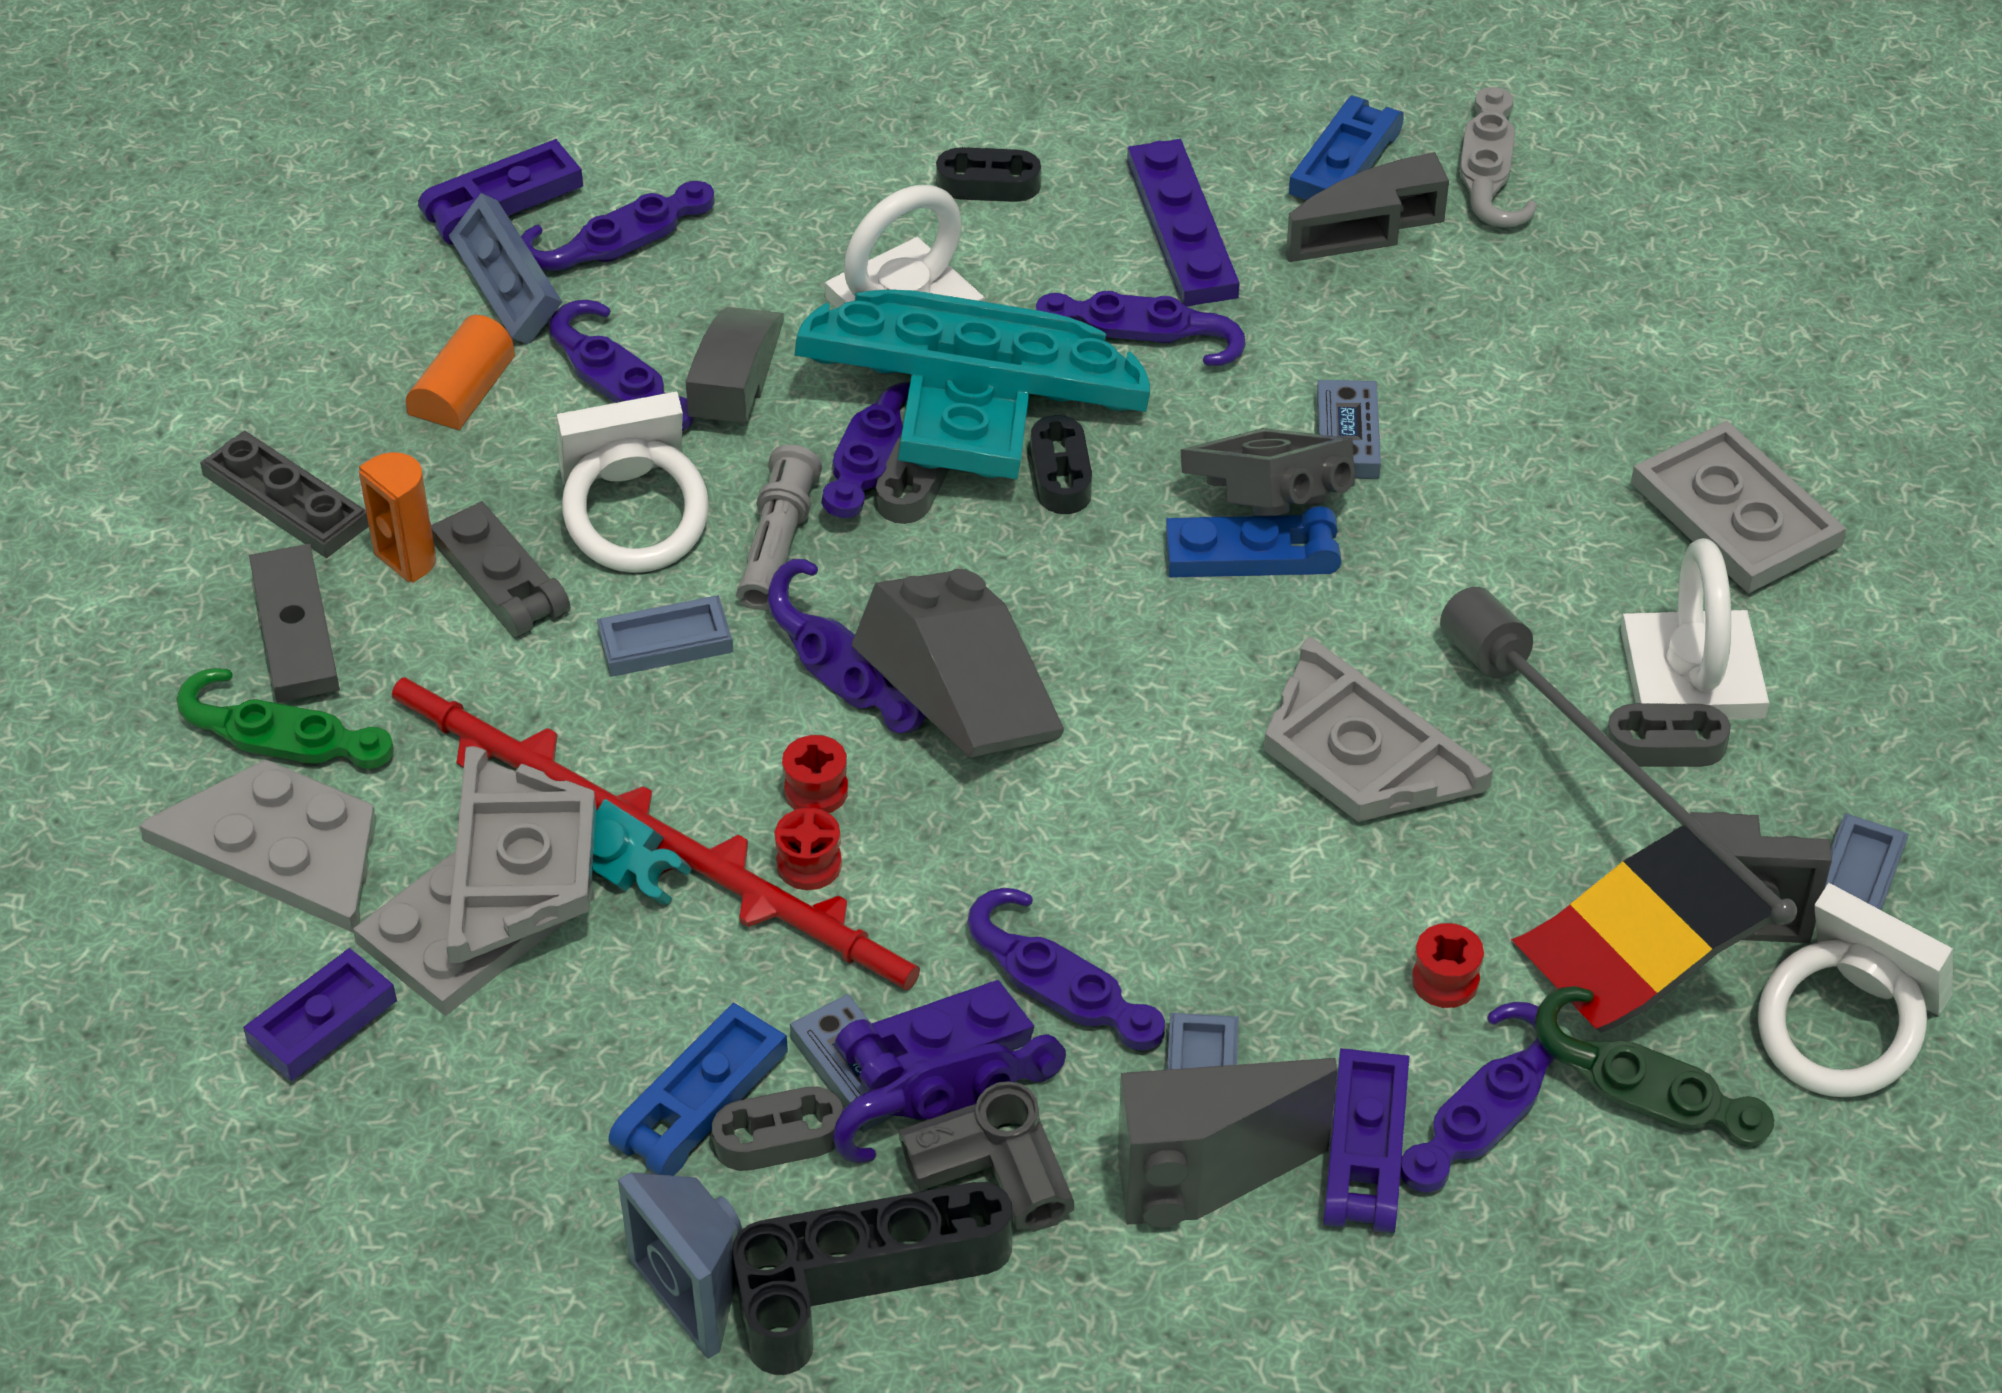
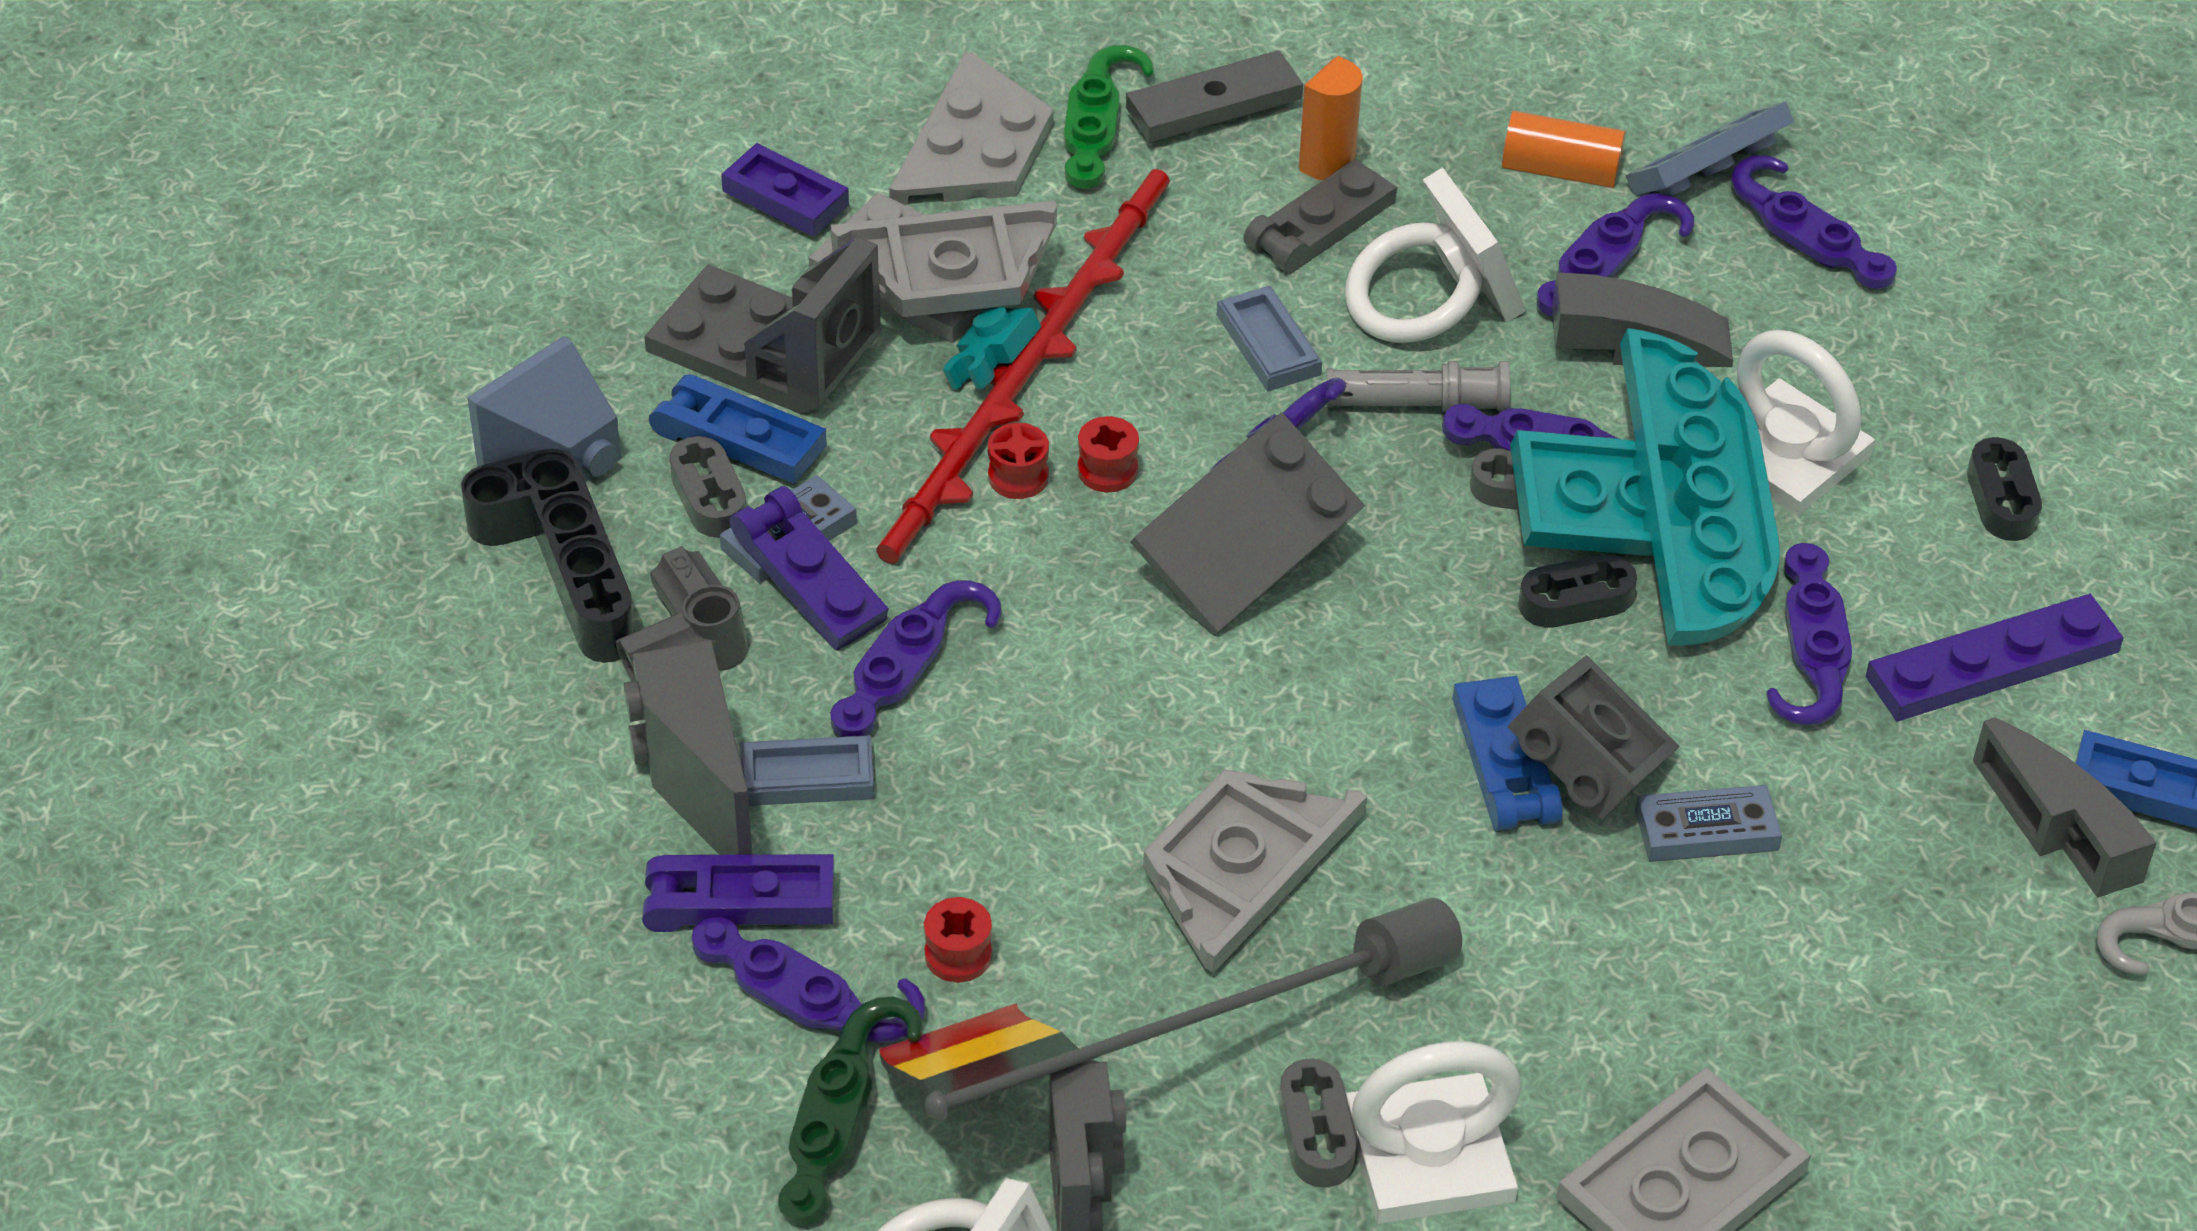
camera: 80 degrees right, 0 degrees up
dark grey tile [200,430,369,558] -> none
dark purple plate [418,139,584,245] -> none
dark purple piece [833,1034,1066,1163] -> none
none -> dark grey bracket [644,237,881,415]

